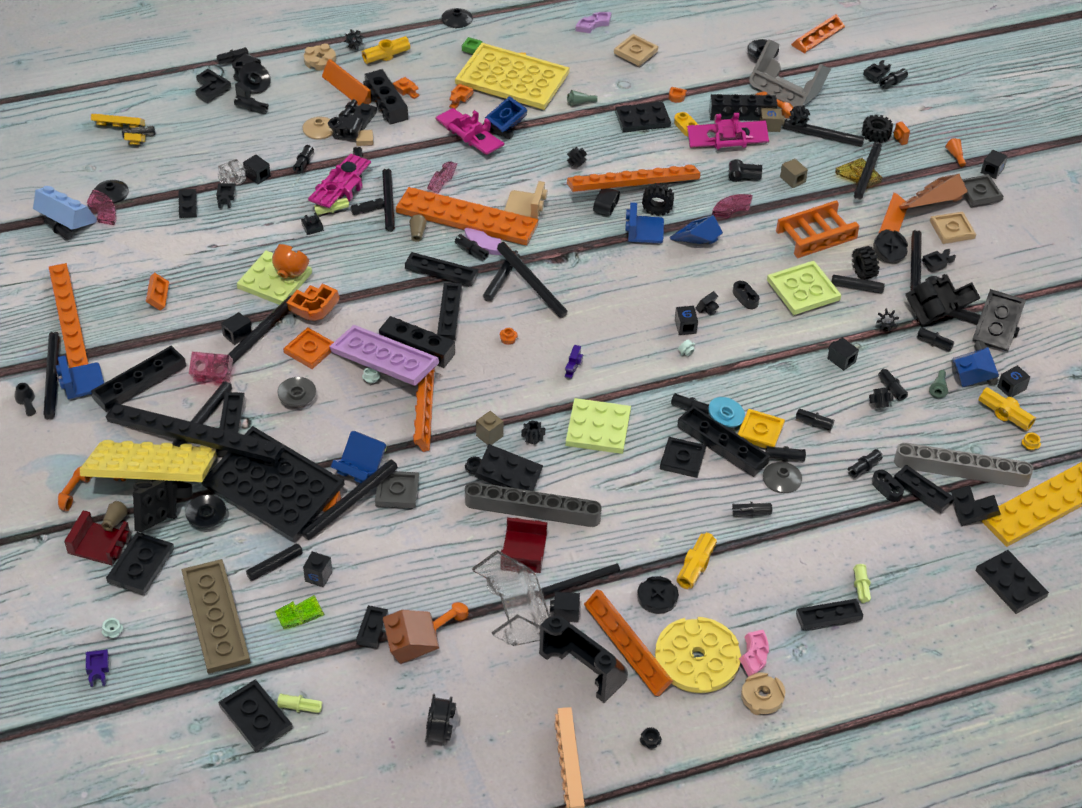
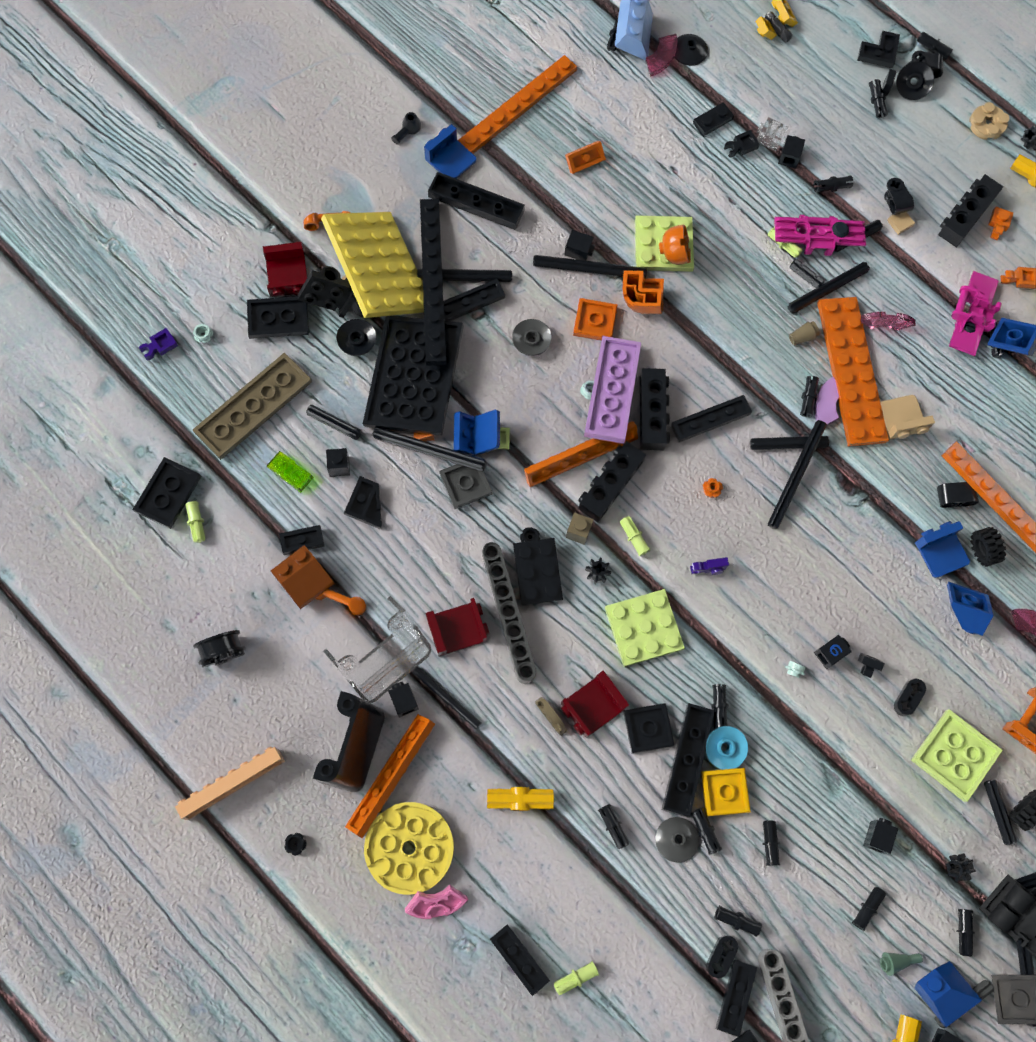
camera: 60 degrees right, 25 degrees up
black axle [43,332,60,420] -> none
dark tan cone [101,501,127,531] -> none
clear pink brick [189,352,233,384] -> none
black tile [301,212,324,235] -> none
tan dish [303,117,333,139] -> none
orange slope [322,59,371,106] -> none
black plate [339,99,377,130] -> none
black plate [405,252,478,286] -> none
black gear [567,146,587,168] -> none
black tile [637,576,679,614] -> none
tan plate [741,673,786,715] -> none
black gear [869,388,894,408] -> none
none -> black wing [344,476,382,529]
none -> dark tan tile [535,697,567,735]
none -> dark red panel [561,670,629,738]
none -> black brick [578,441,646,523]
none -> yellowish green axle [620,516,650,556]

